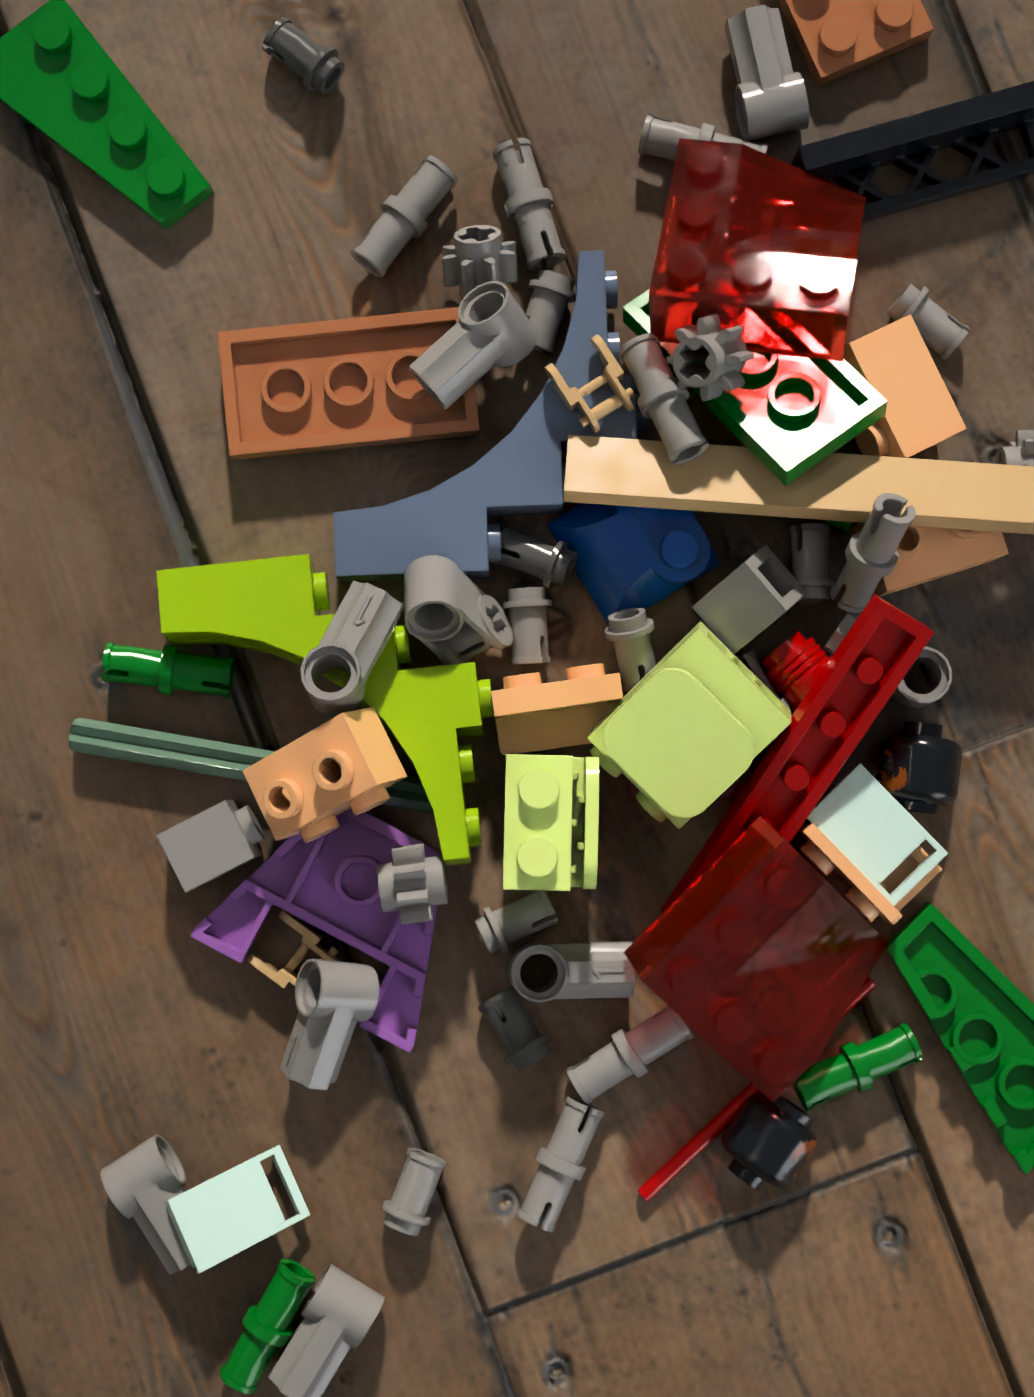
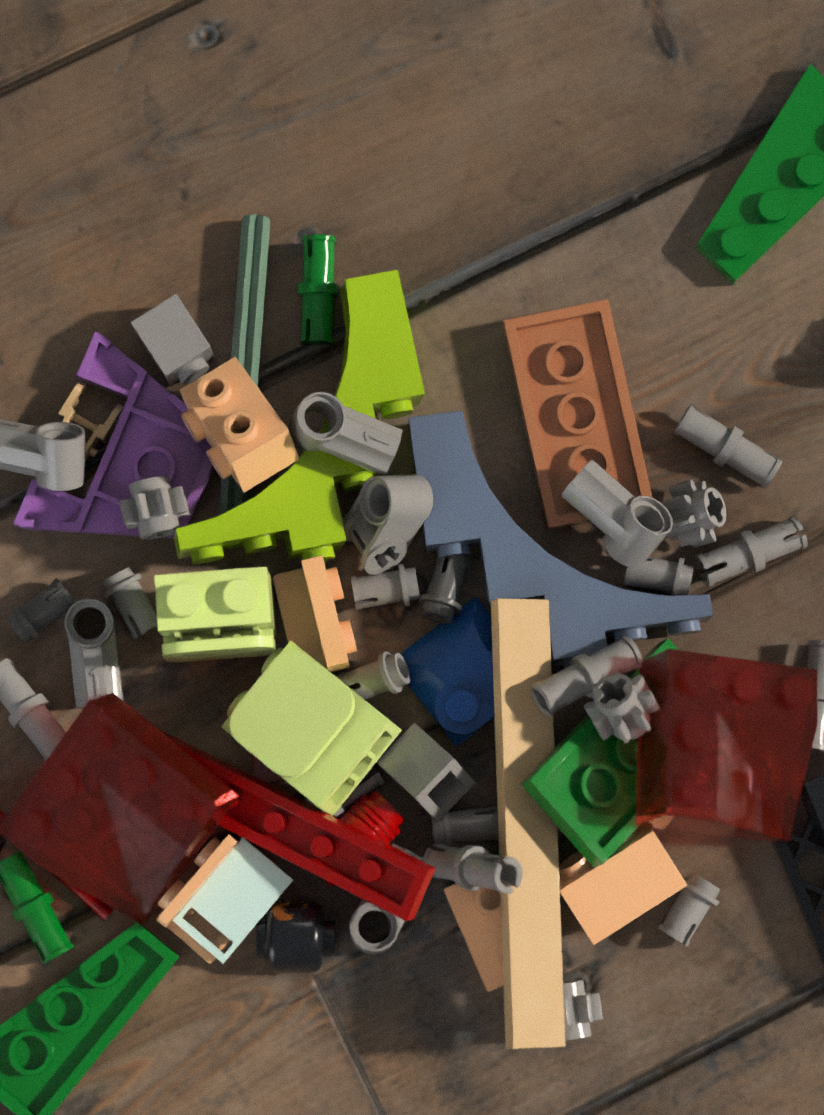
camera: 85 degrees right, 5 degrees down
tan piece [544,334,635,433] -> none

